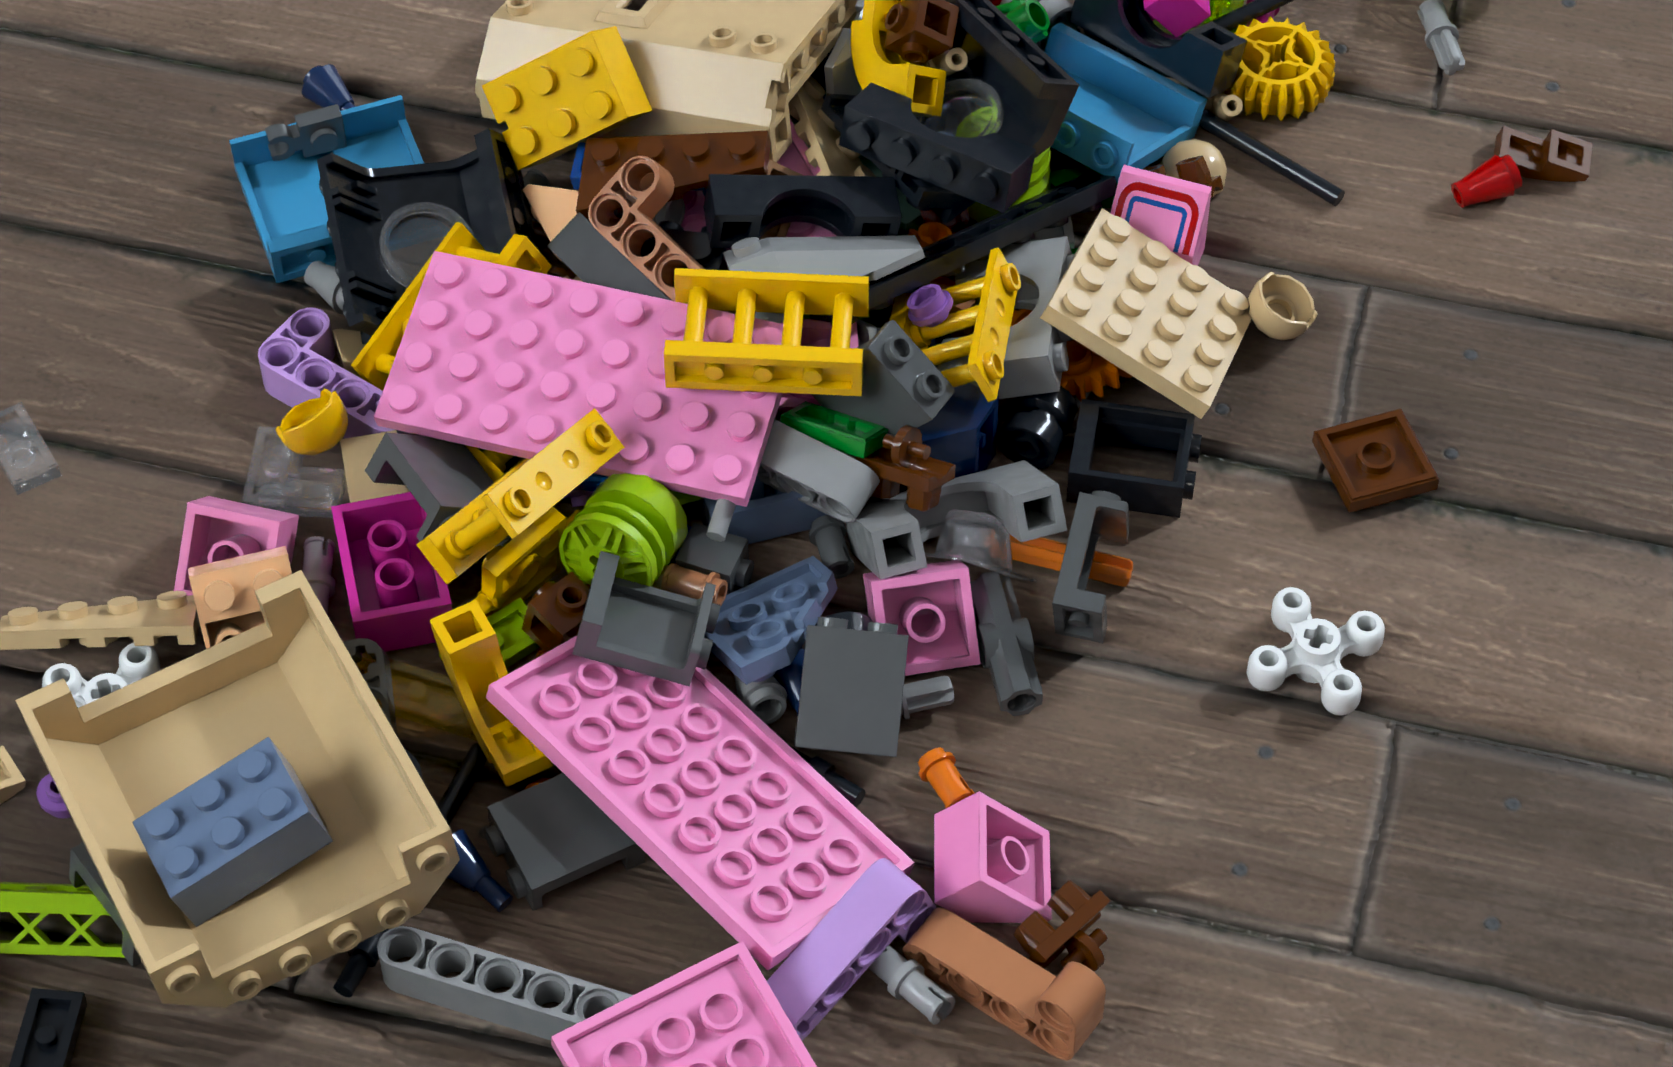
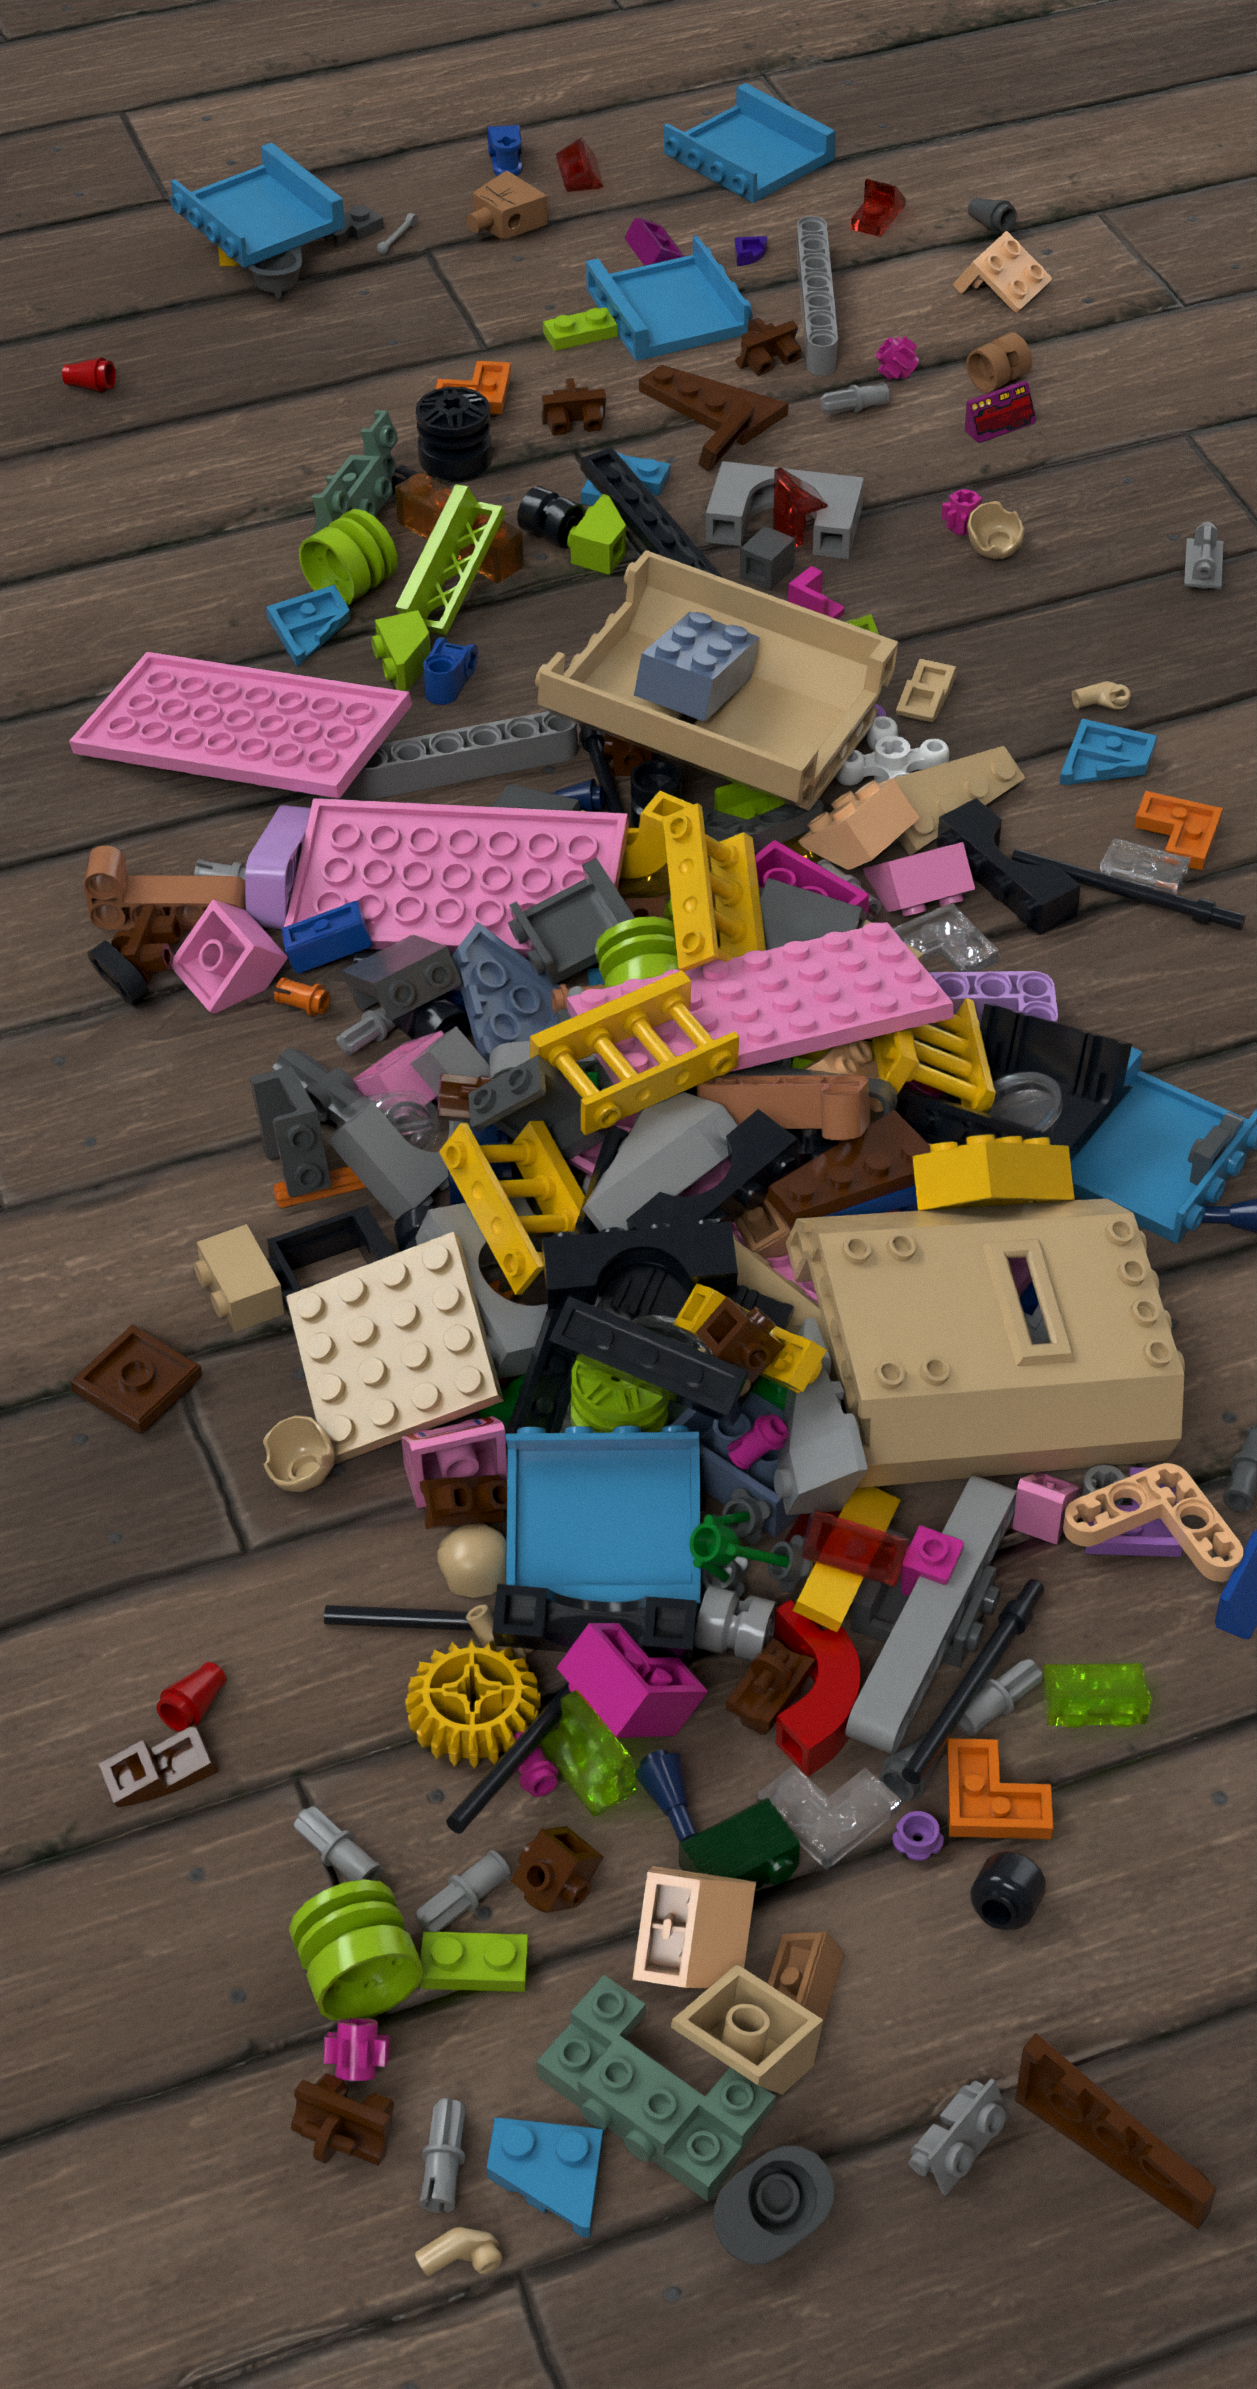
camera: 145 degrees right, 5 degrees down
yellow hair [275,389,348,456] -> none
medium lavender plate [907,284,953,327] -> none
white gear [1247,587,1385,716] -> none
none -> black beam [87,940,149,1005]
none -> tan brick [194,1224,284,1333]
none -> blue slope [281,900,372,973]
none -> black arch [937,798,1081,935]
none -> black bar [1011,848,1246,931]

